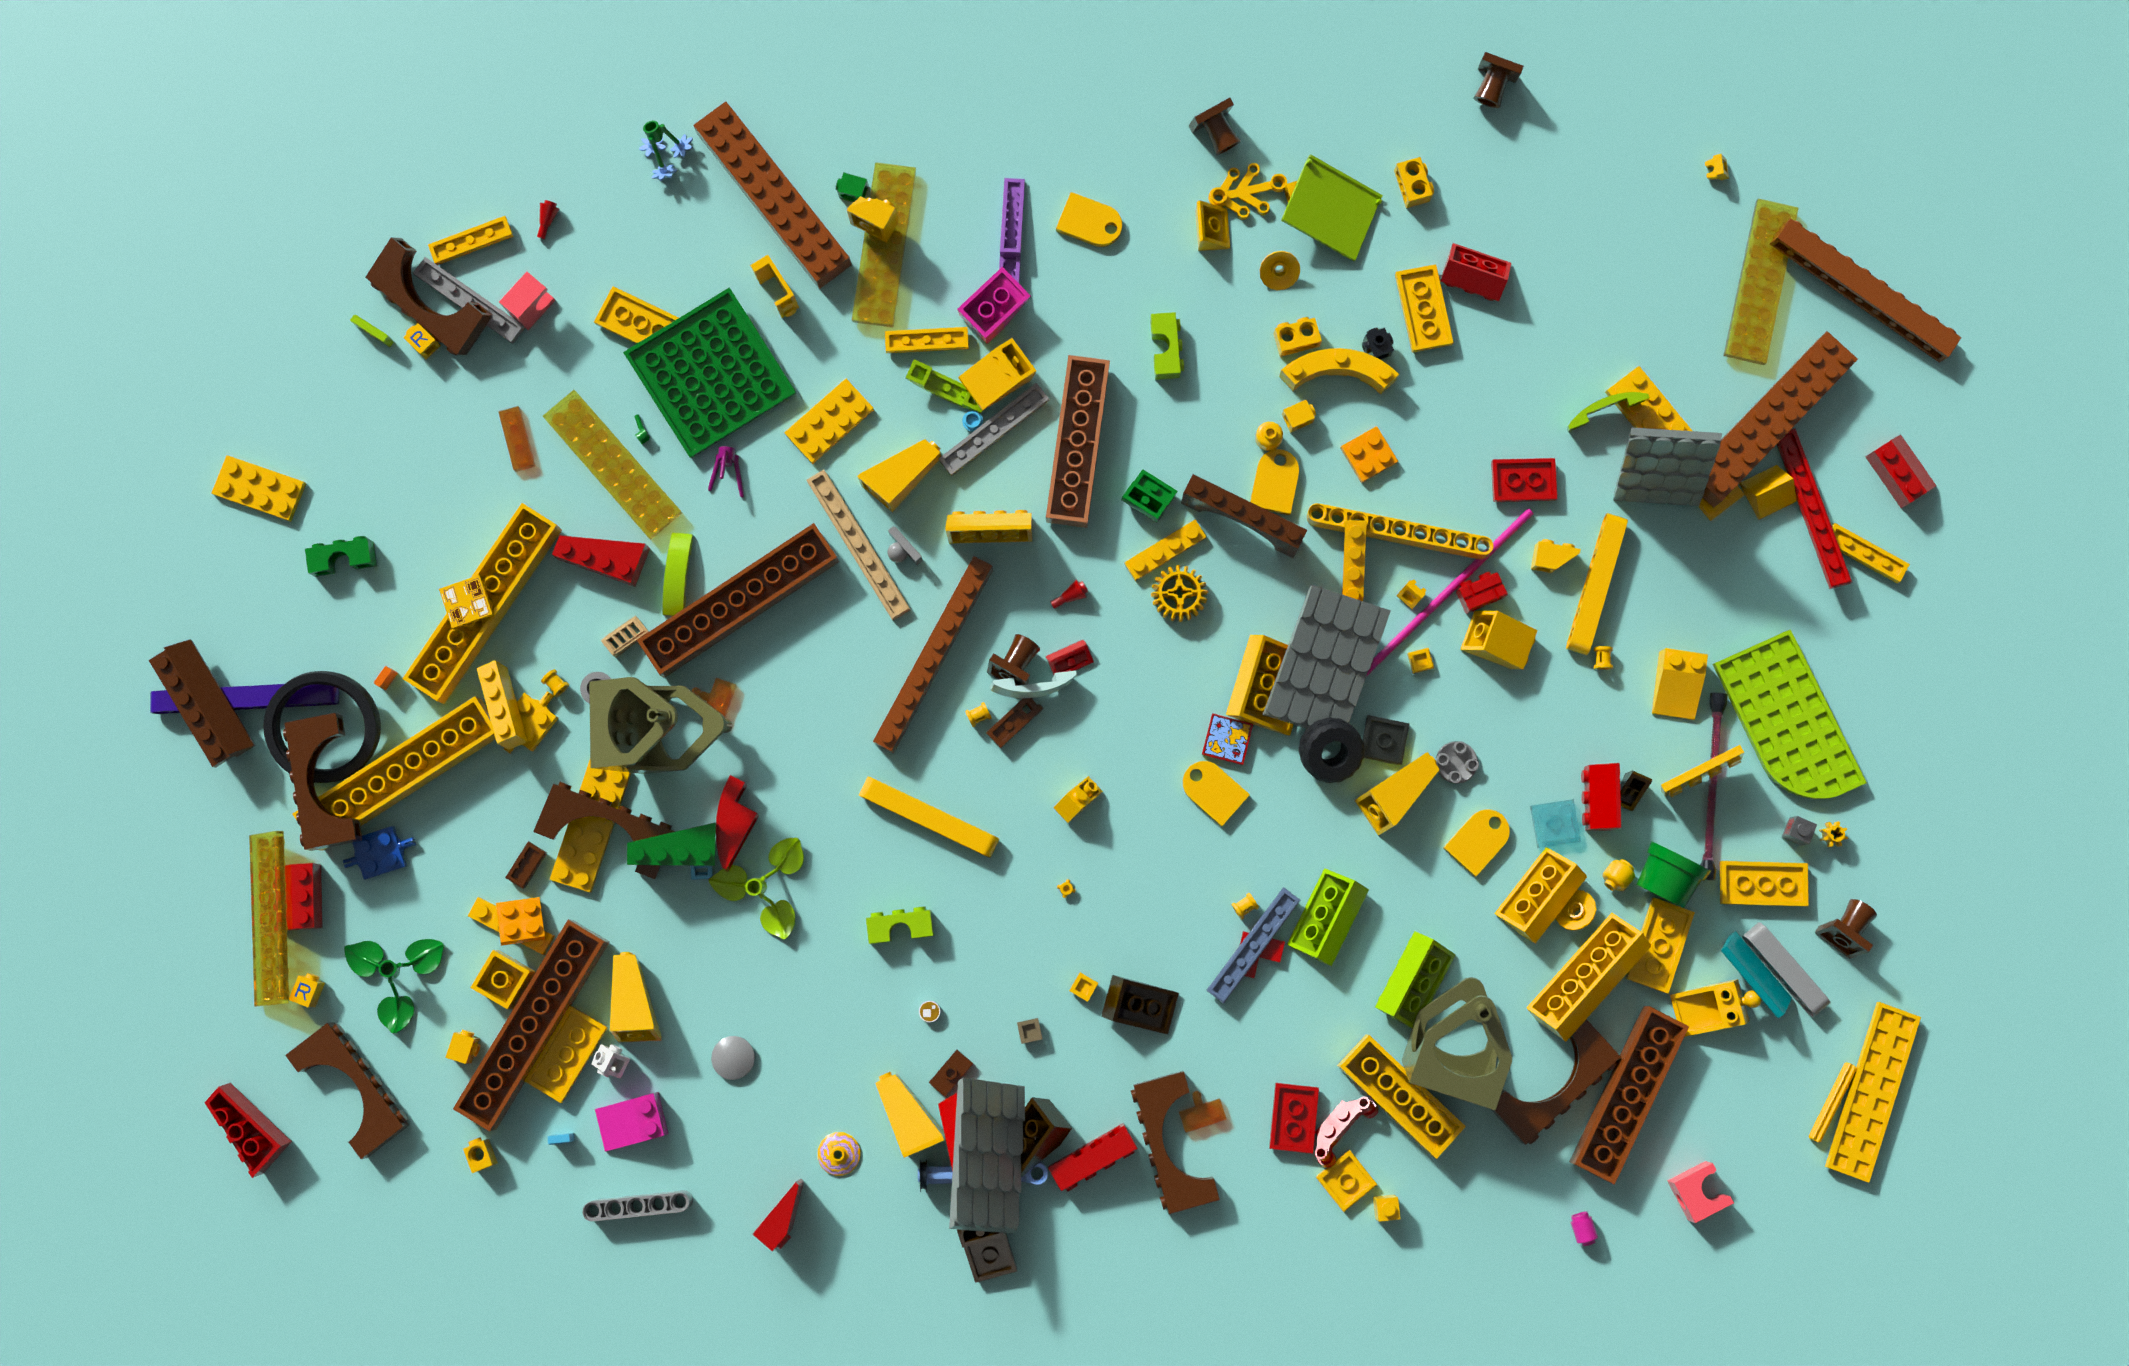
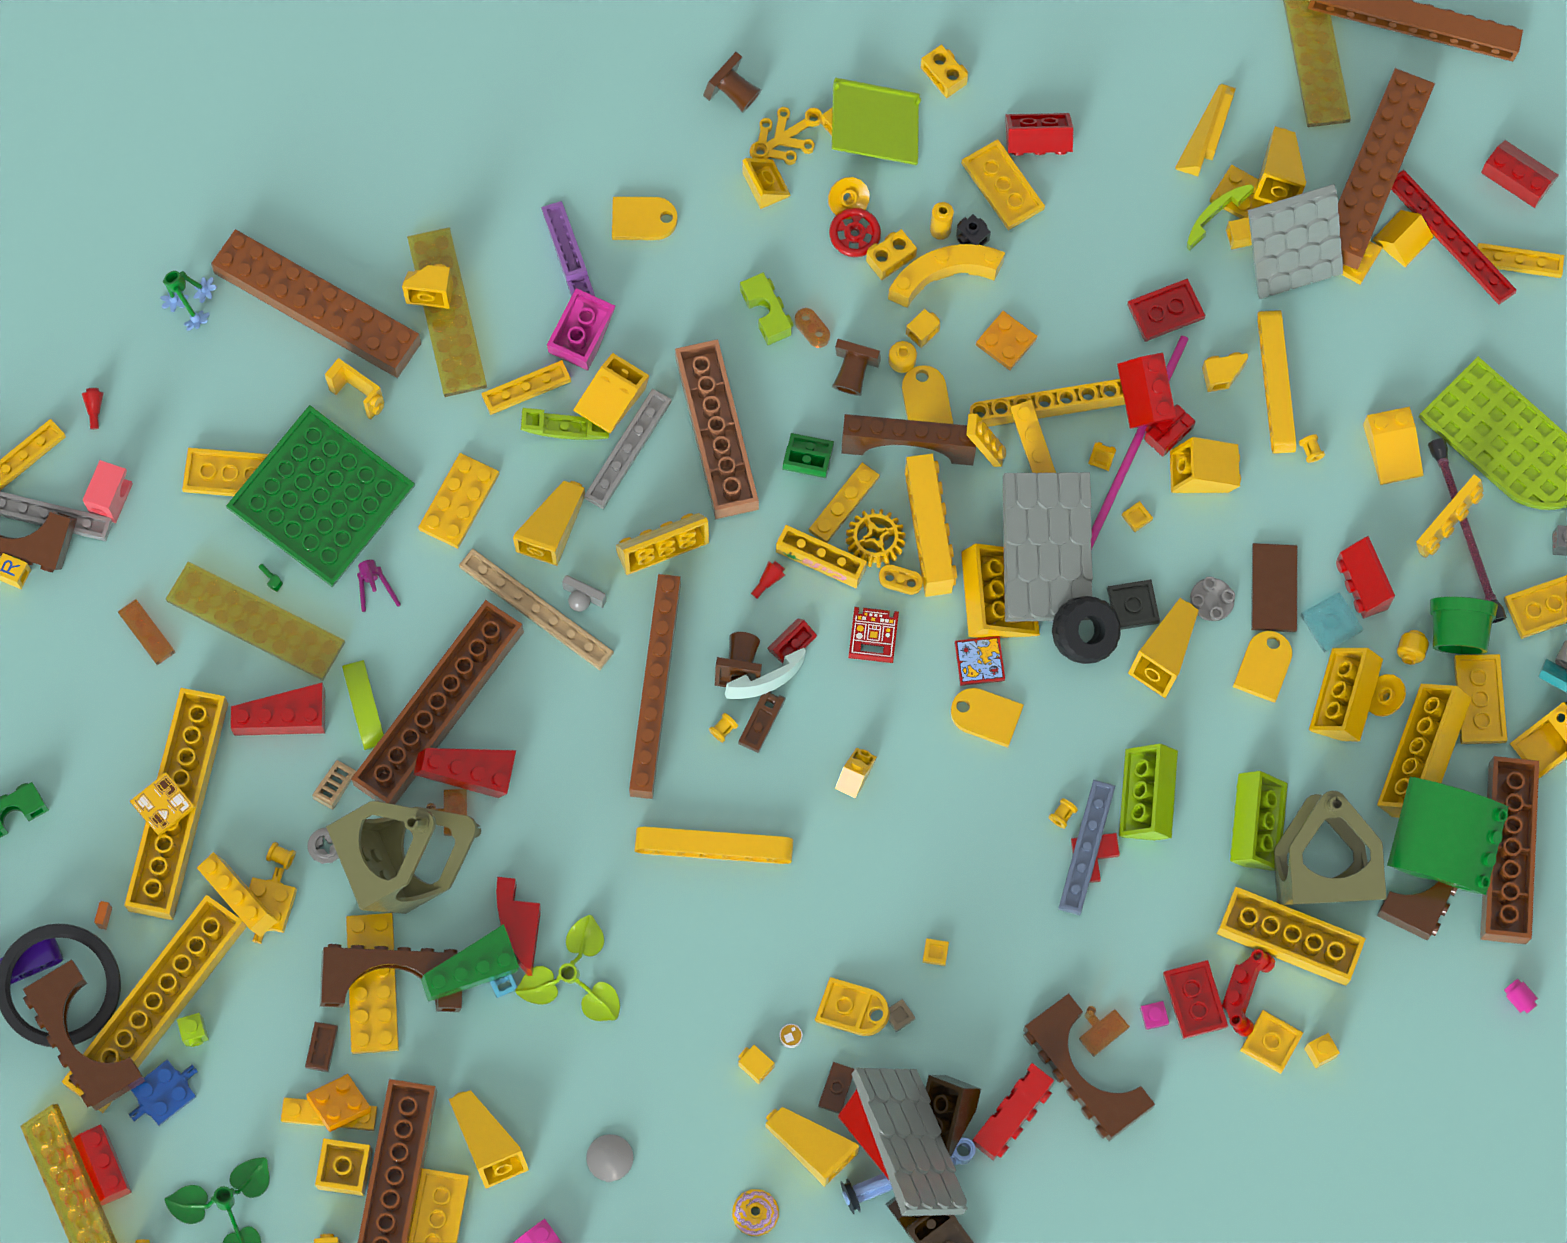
camera: 25 degrees left, 10 degrees down
white brick [591,1044,630,1079] -> none
green brick [836,172,869,202] -> none
lime arch [866,906,934,944] -> none
medium azure plate [962,411,983,432] -> none
yellow piece [1057,879,1076,898] -> none
dark brown slope [1101,975,1179,1034] -> none
dark brown slope [1620,770,1652,812] -> none
none -> lime brick [177,1013,209,1047]
none -> red wedge [413,748,516,798]
none -> yellow brick [738,1045,775,1084]
none -> yellow brick [776,525,867,589]
none -> clear orange plate [795,308,830,348]
none -> yellow tile [815,977,890,1036]
none -> red plate [829,208,881,257]
none -> reddish brown plant [832,339,881,396]
none -> red container [848,606,899,663]
none -> yellow plate [879,565,923,595]
none -> yellow brick [905,453,957,597]
none -> yellow brick [930,202,954,240]
none -> yellow plate [967,414,1006,467]
none -> red slope [1117,352,1176,429]
none -> dark pink plate [1140,1001,1169,1030]
none -> yellow wedge [1175,84,1236,176]
none -> yellow brick [1226,217,1252,250]
none -> reddish brown tile [1251,543,1297,632]
none -> yellow slope [1254,126,1306,203]
none -> green slope [1387,777,1509,895]

